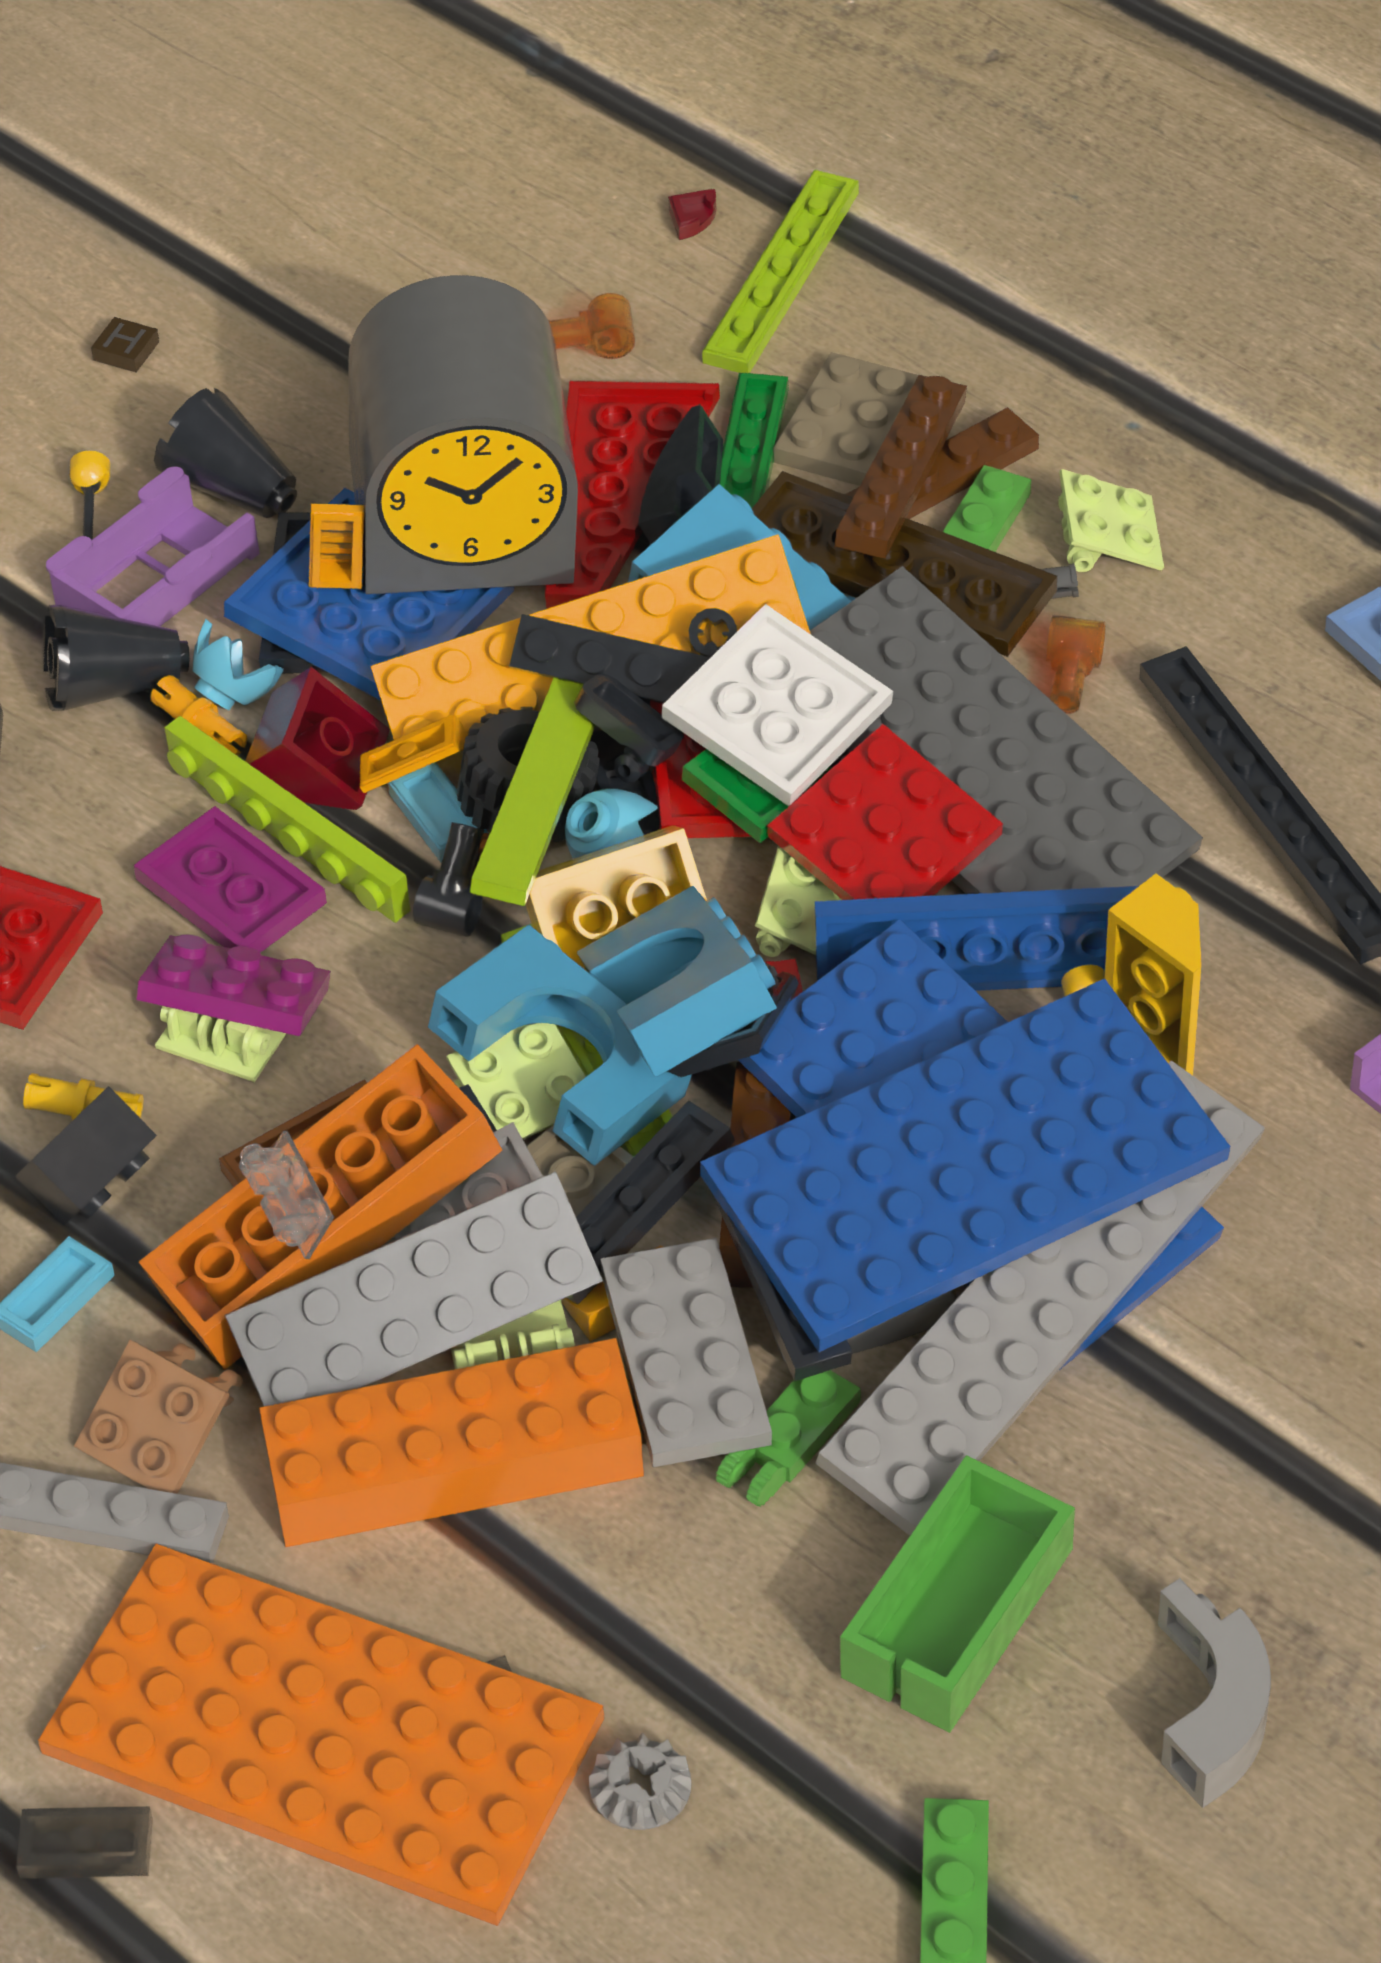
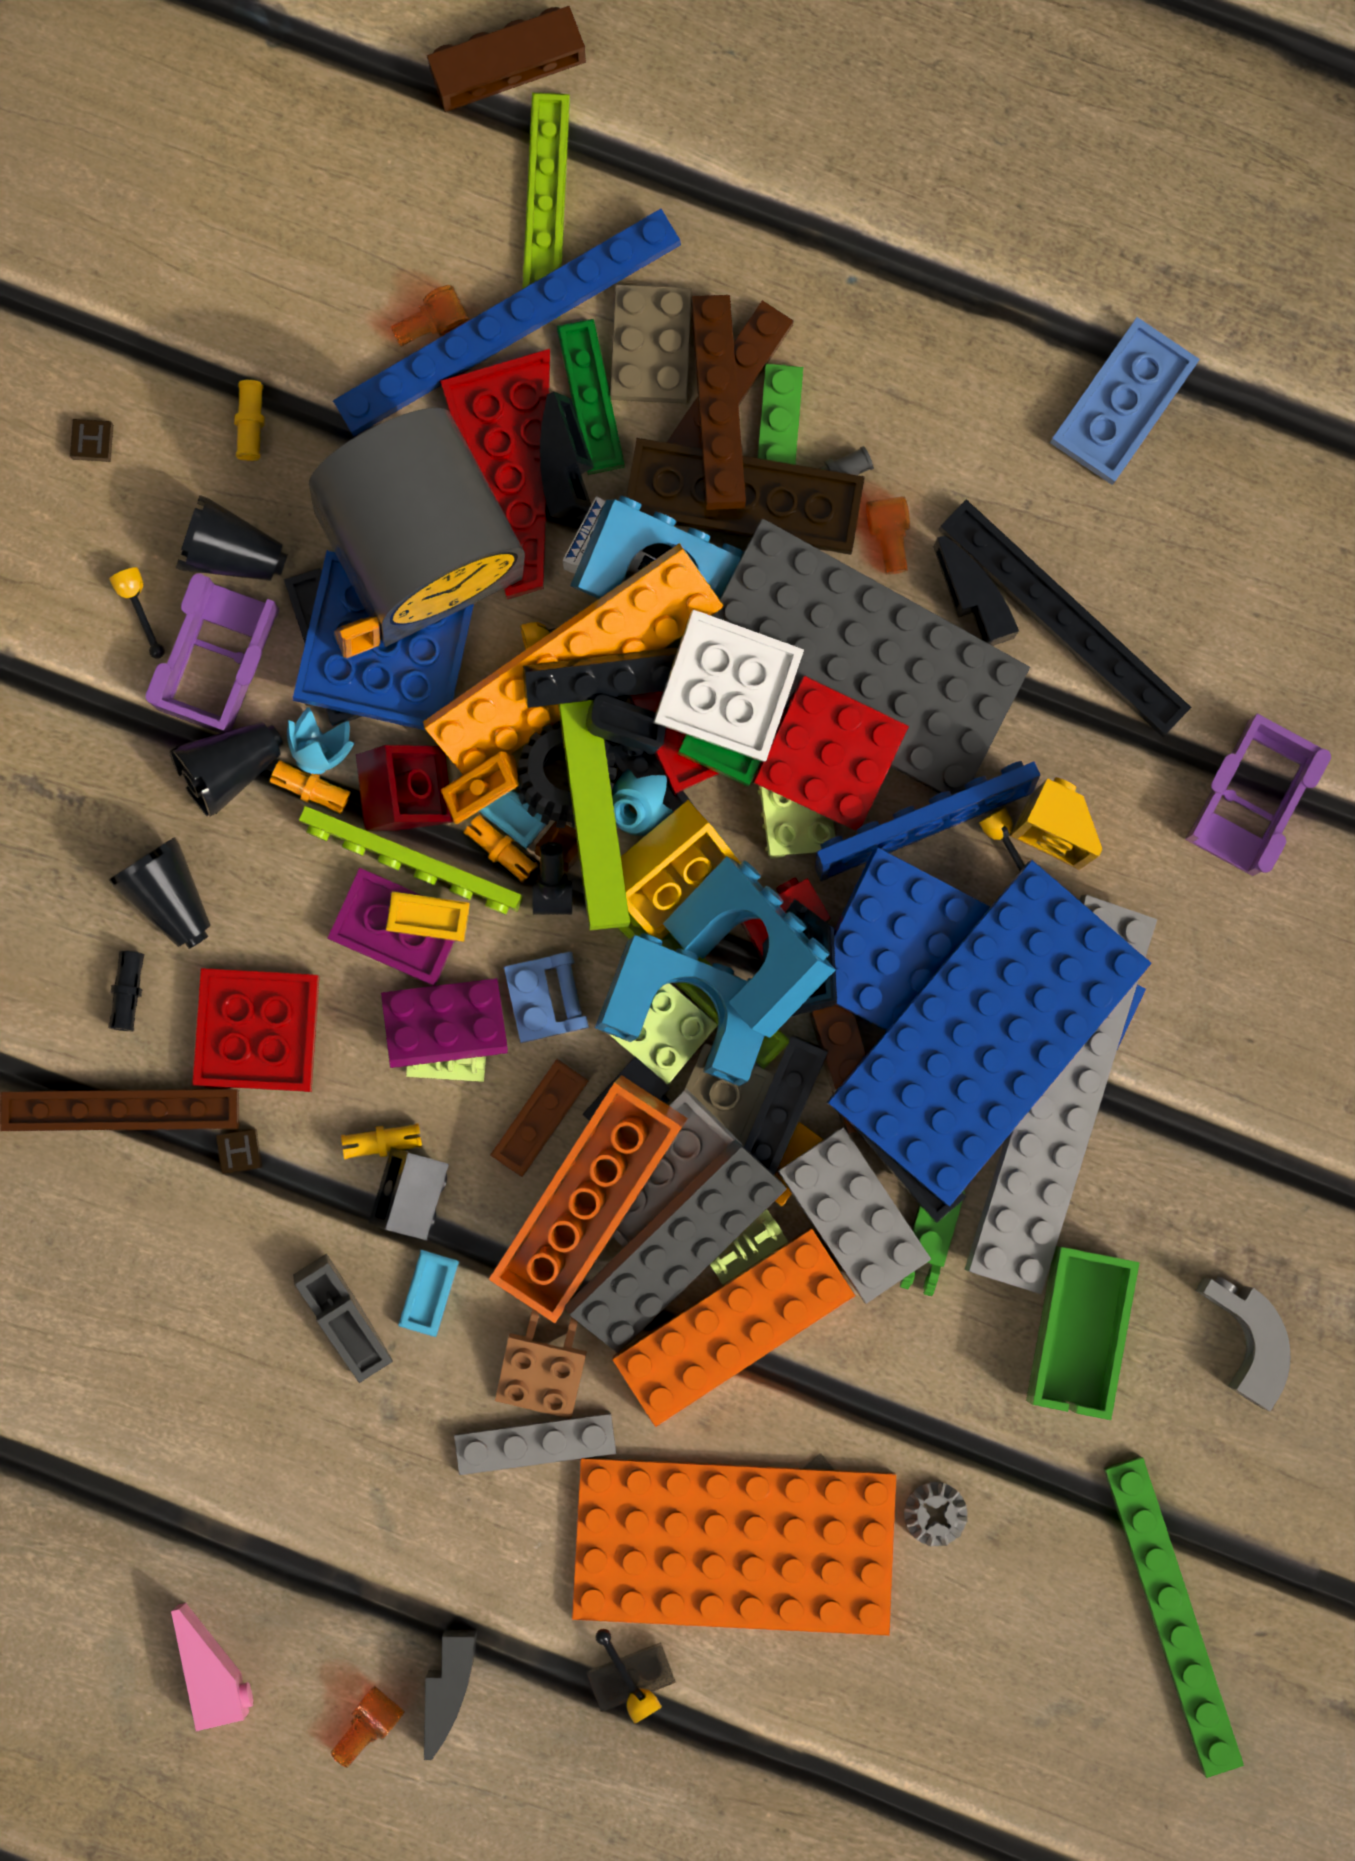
camera: 30 degrees left, 35 degrees up
clear hinge [239,1131,334,1259] -> none
dark red tile [668,189,717,240] -> none
black bush [689,608,737,657] -> none
yellowish green hinge [1058,469,1164,572] -> none
none -> yellow pin [234,380,265,461]
none -> blue plate [333,209,681,436]
none -> yellow tile [386,892,470,942]
none -> reddish brown brick [427,6,586,112]
none -> light orange pin [464,814,538,883]
none -> medium blue plate [504,952,589,1043]
none -> hinge [595,1629,662,1724]
none -> black slope [933,535,1019,646]

